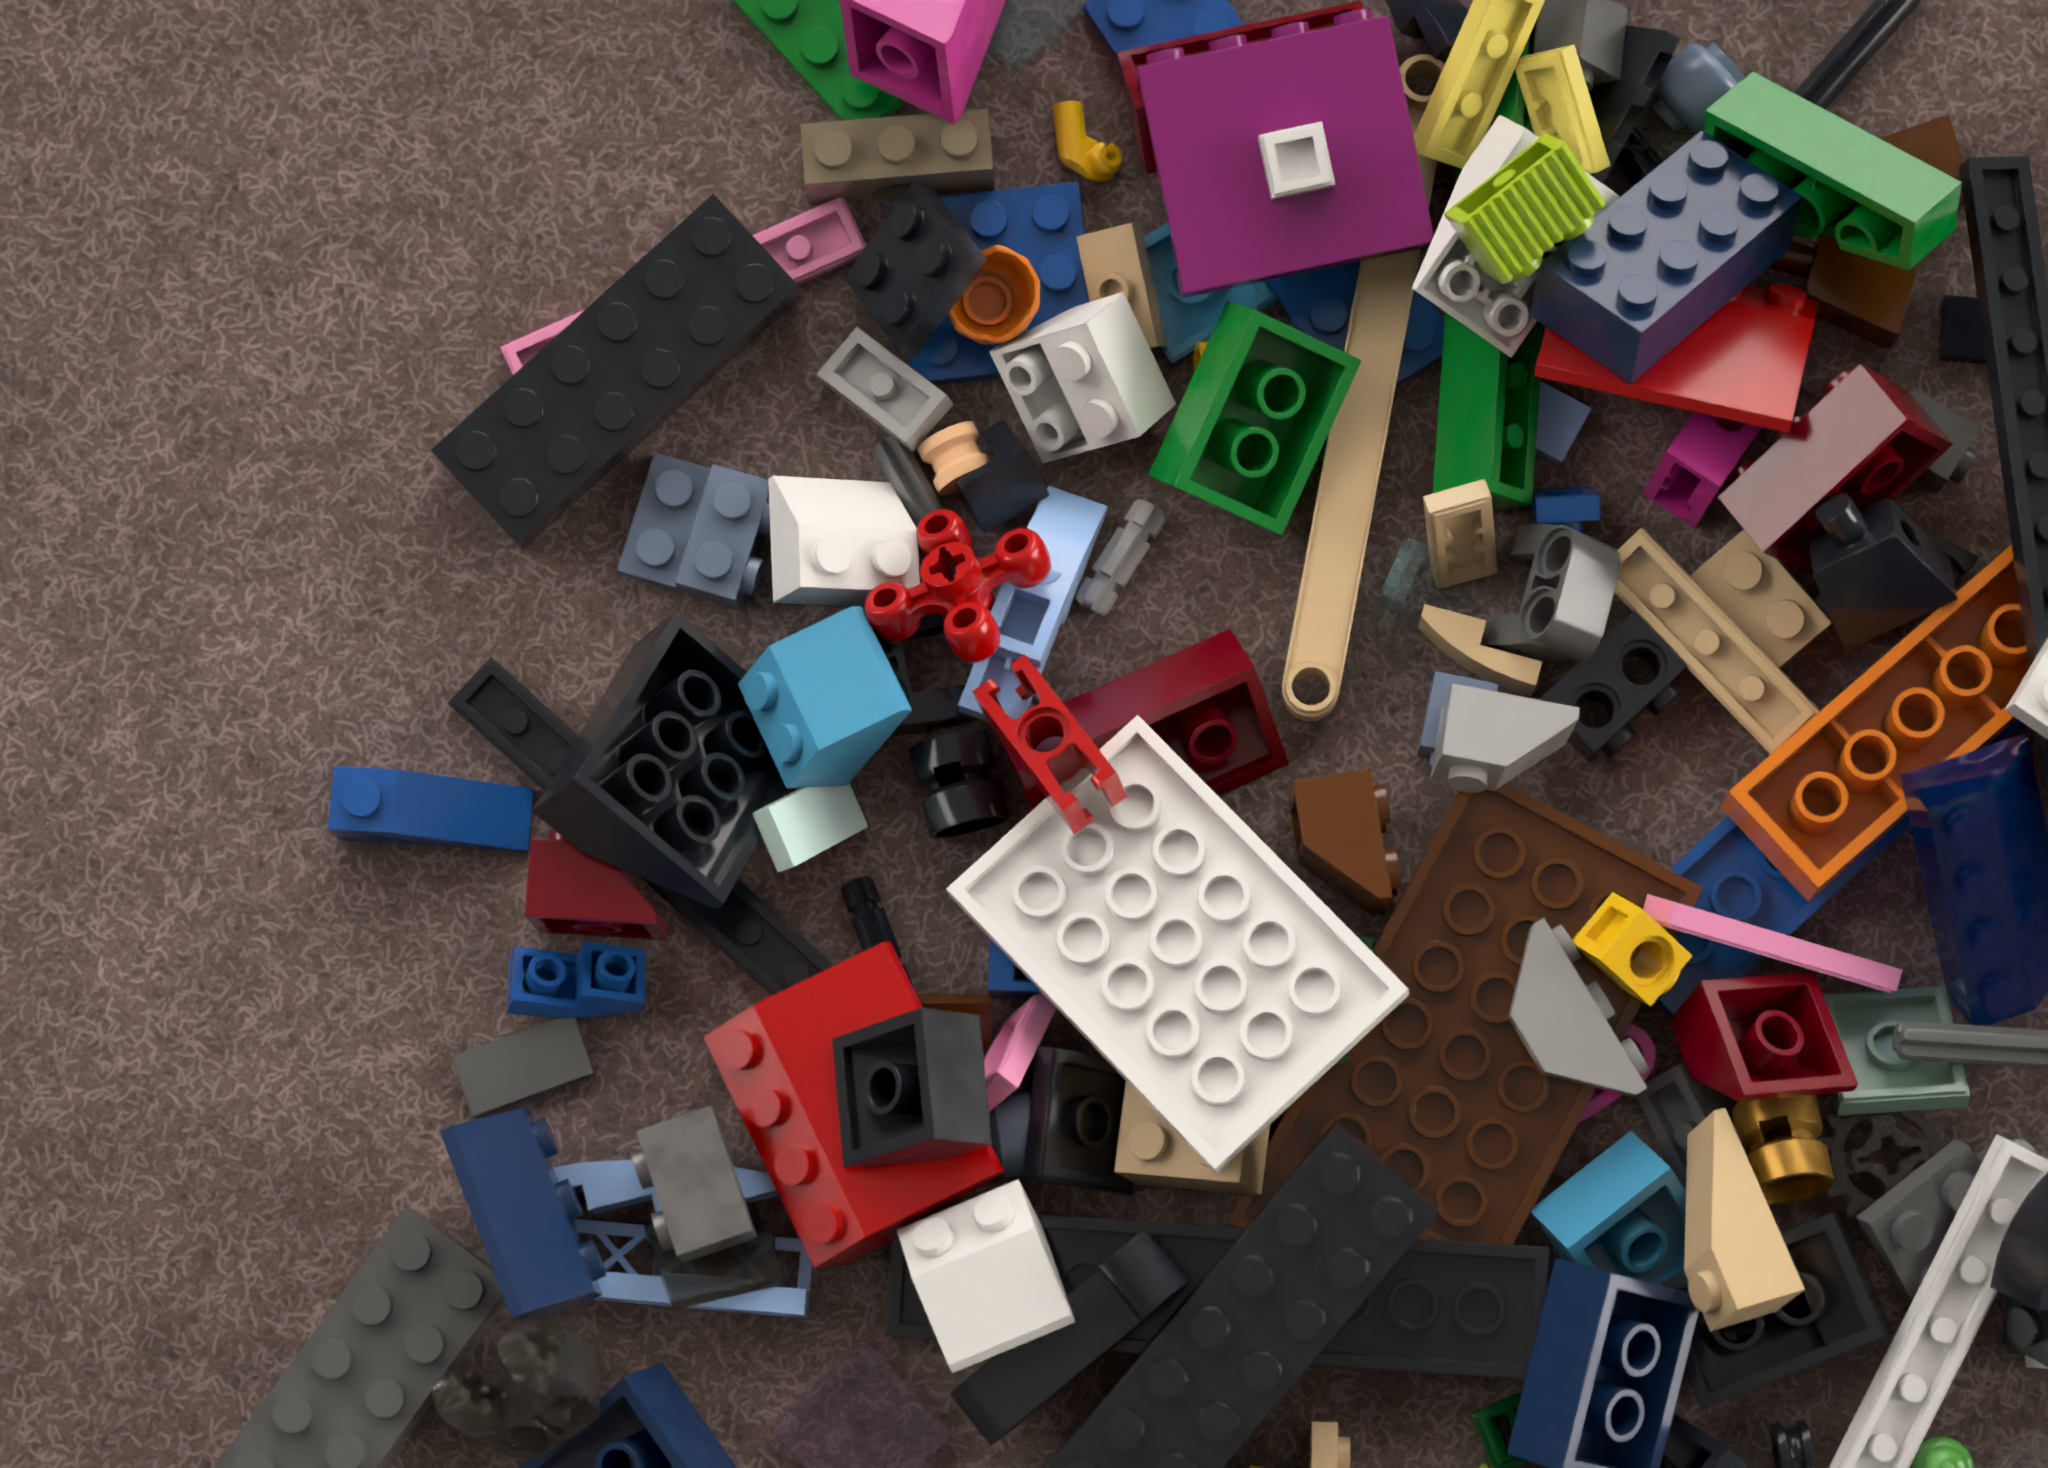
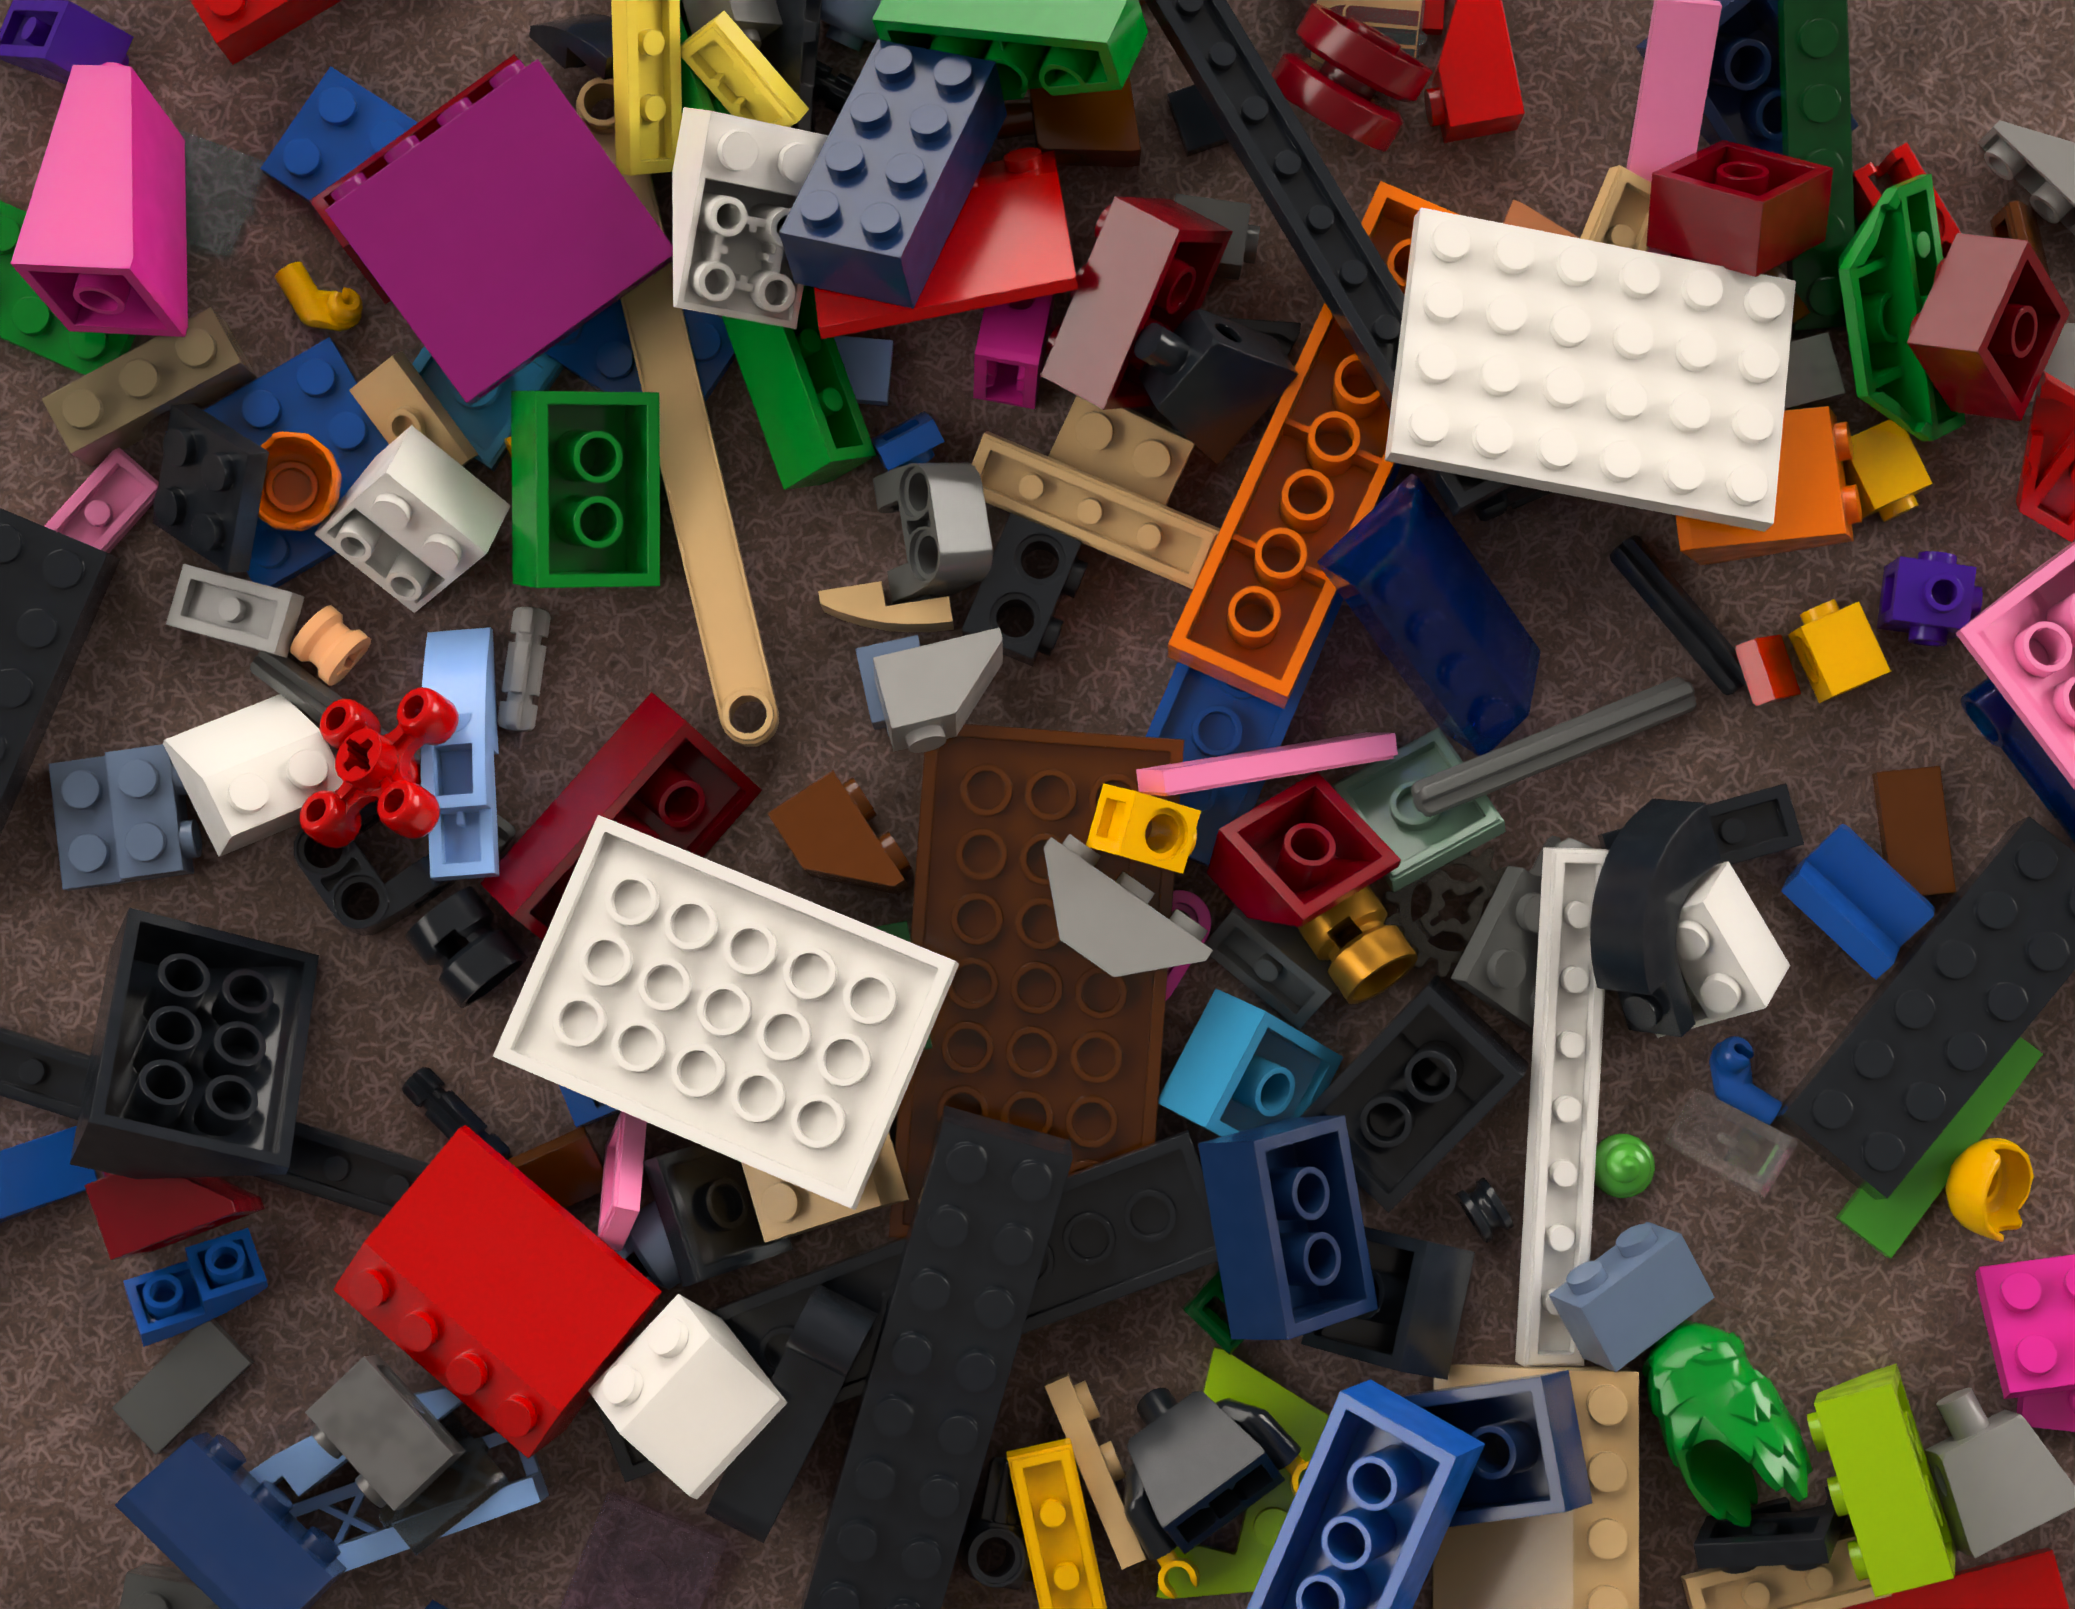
camera: 30 degrees left, 5 degrees up
dark azure slope [738,606,912,788] -> none
light aqua tile [752,783,868,872] -> none
black slope [832,1007,992,1168] -> none
black panel [958,420,1049,533] -> none
red piece [972,654,1127,834] -> none
white tile [1258,121,1335,200] -> none
clear light blue tile [1378,538,1429,615] -> none
tan plate [1423,479,1498,589] -> none
lime brick [1444,133,1605,284] -> none
tan slope [1684,1108,1805,1331] -> none

